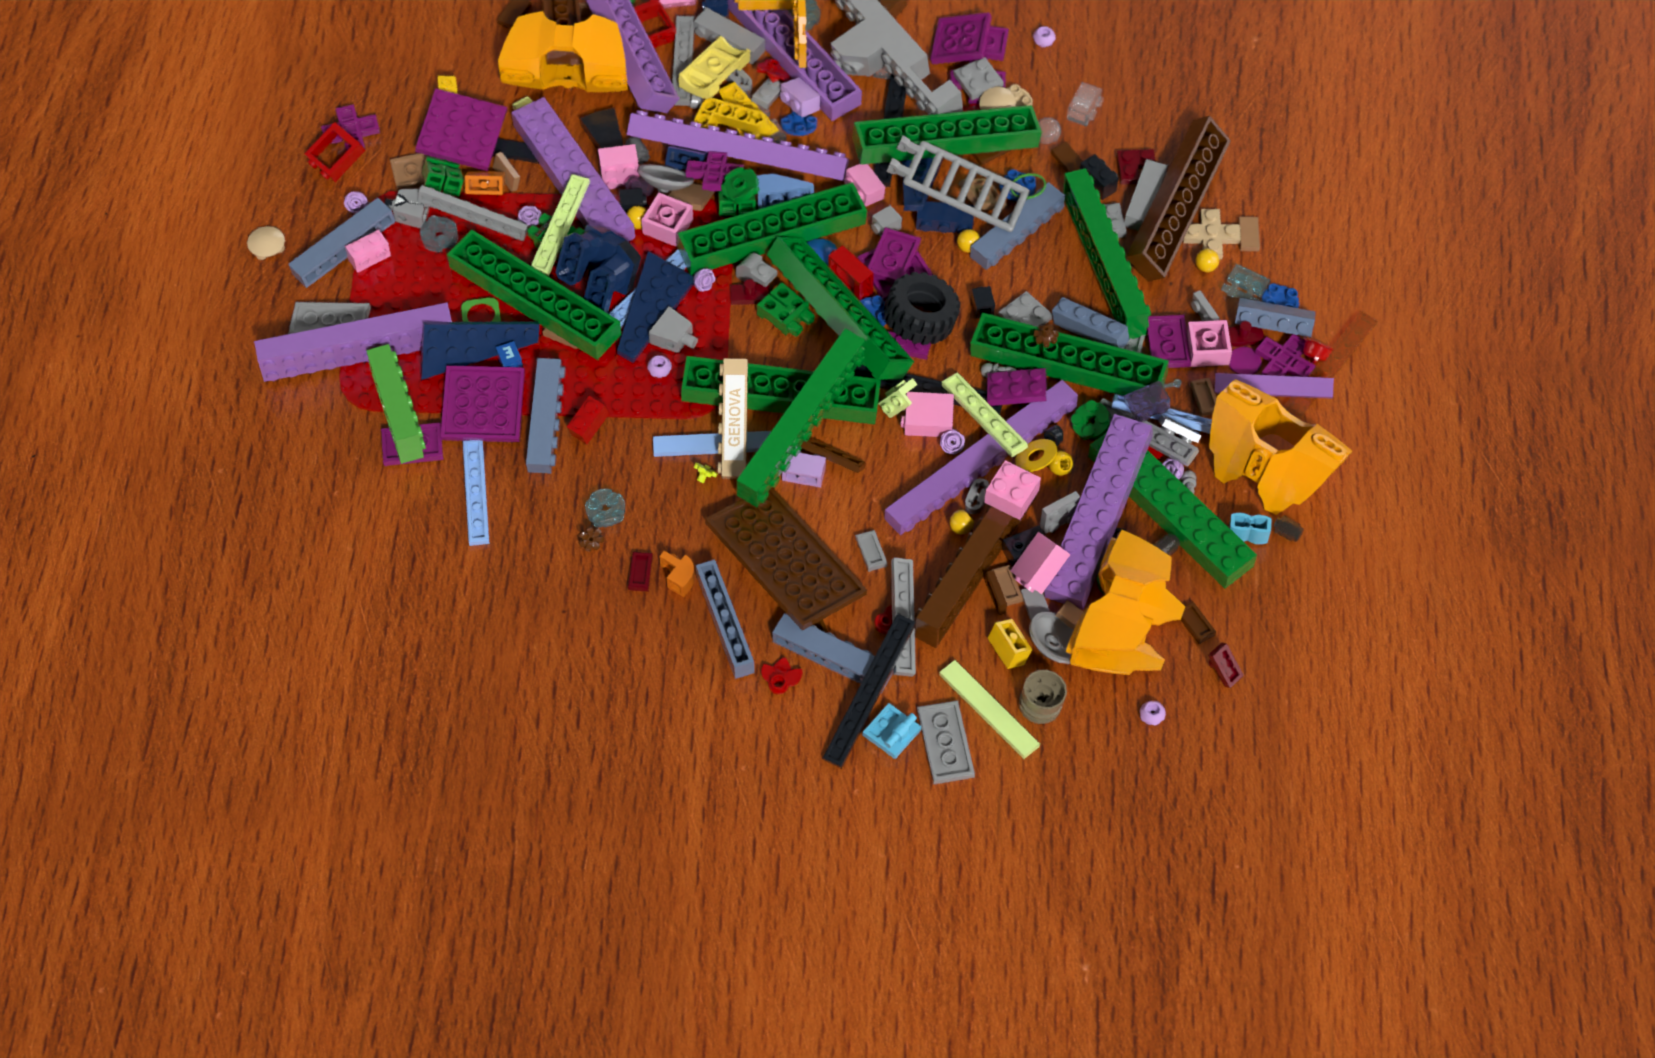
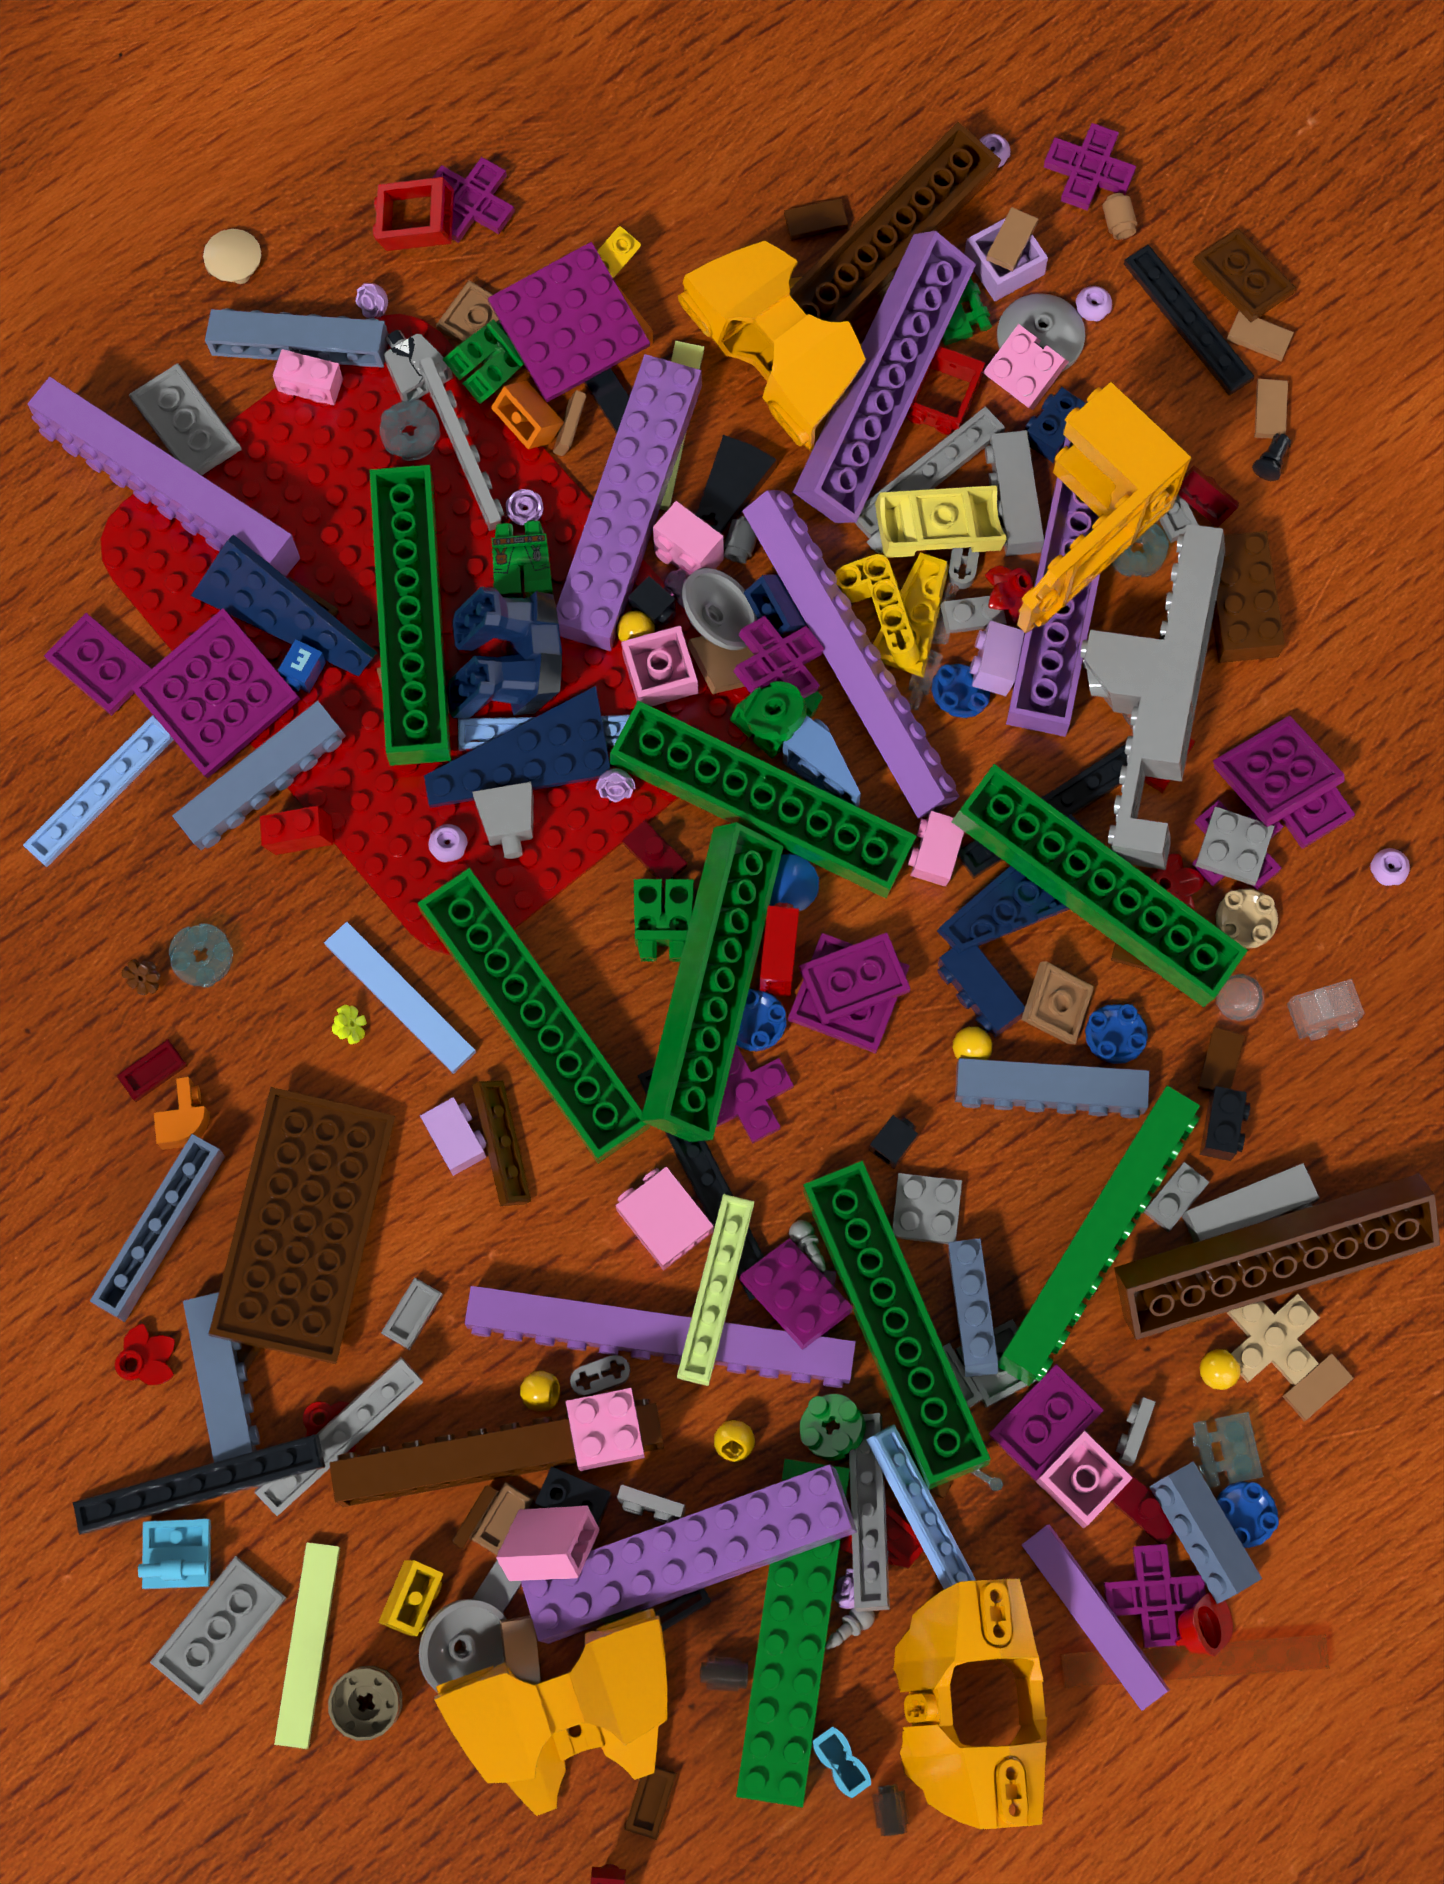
camera: 50 degrees right, 15 degrees up
bright green brick [366,344,426,464] -> none
bright green piece [461,298,501,322] -> none
yellowish green tile [531,174,590,276] -> none
brick [718,359,748,479] -> none
light grey brick [736,253,777,287] -> none
green brick [737,328,866,508] -> none
light grey brick [871,205,902,236] -> none
yellowish green bracket [878,378,917,418] -> none
black tyre [883,272,960,345] -> none
light grey bar [886,136,1029,232] -> none
lavender plate [940,430,965,454] -> none
tan dish [979,87,1016,110] -> none
bright green piece [1011,173,1046,199] -> none
yellow gear [1015,439,1057,472] -> none
reddish brown plant [1034,325,1059,347] -> none
black tile [1044,425,1063,446] -> none
dark red plate [1117,149,1156,185] -> none
clear purple bracket [1124,381,1170,422] -> none
lavender plate [1140,701,1166,725] -> none
plate [1158,414,1201,443] -> none
medium nougat tile [1190,378,1217,417] -> none
magenta piece [1229,347,1261,375] -> none

